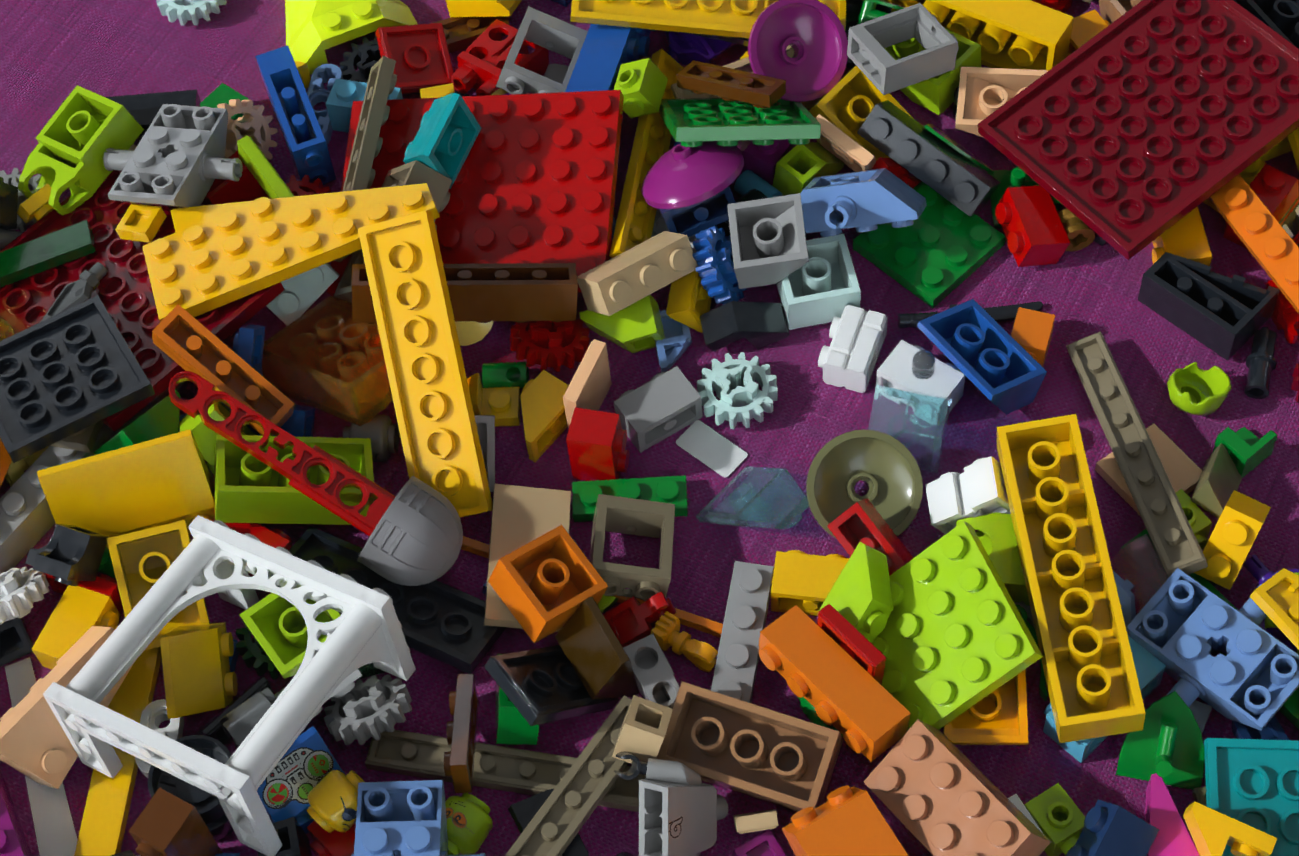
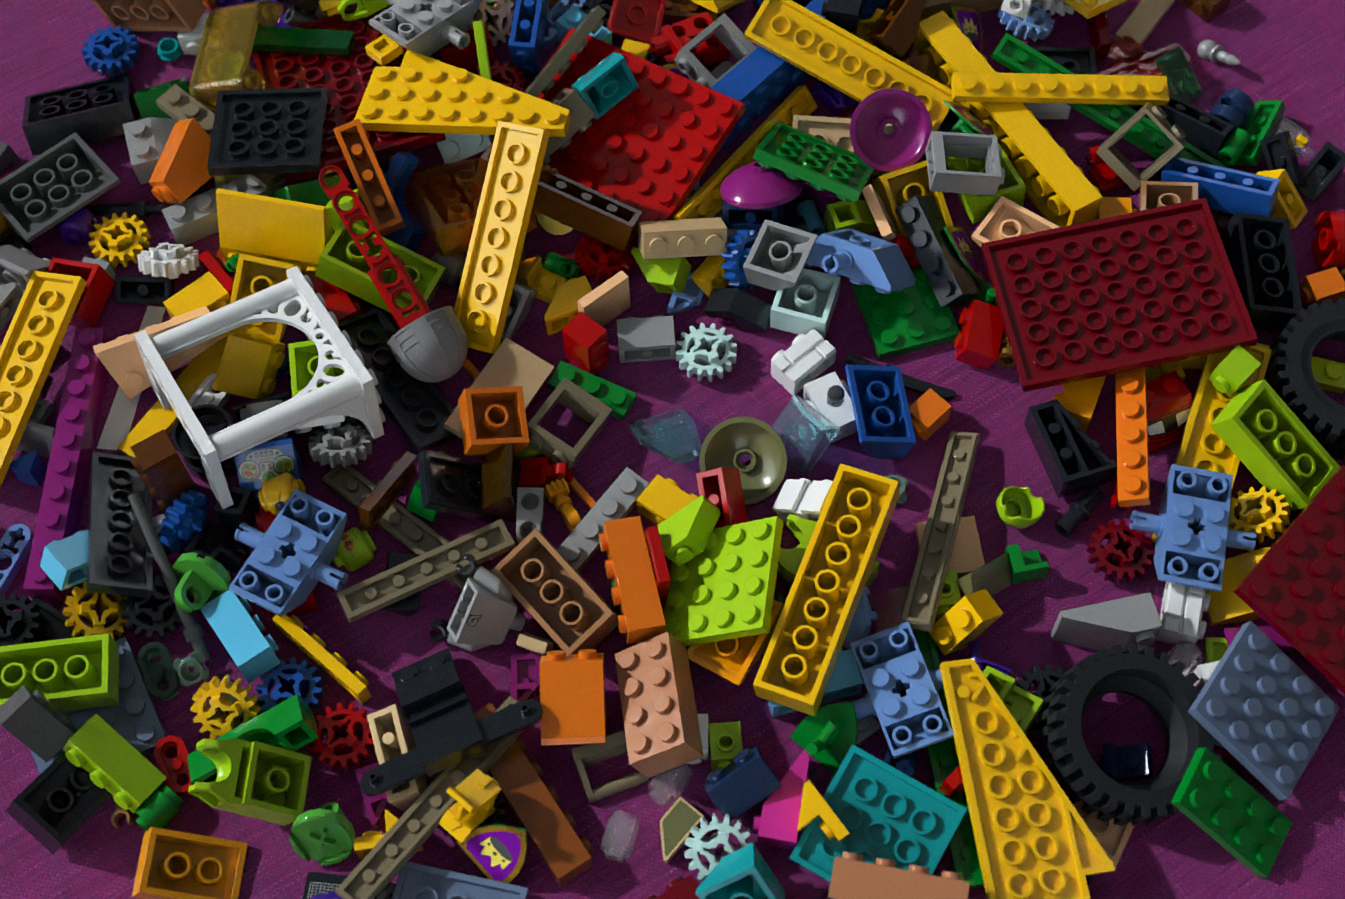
camera: 25 degrees right, 5 degrees up
black brick [25,524,108,586] -> none
dark grey piece [40,262,108,322] -> none
tan brick [612,695,673,764] -> none
lime brick [614,58,668,118] -> none
reddish brown plate [676,60,786,108] -> none
white sticker [676,420,748,478] -> none

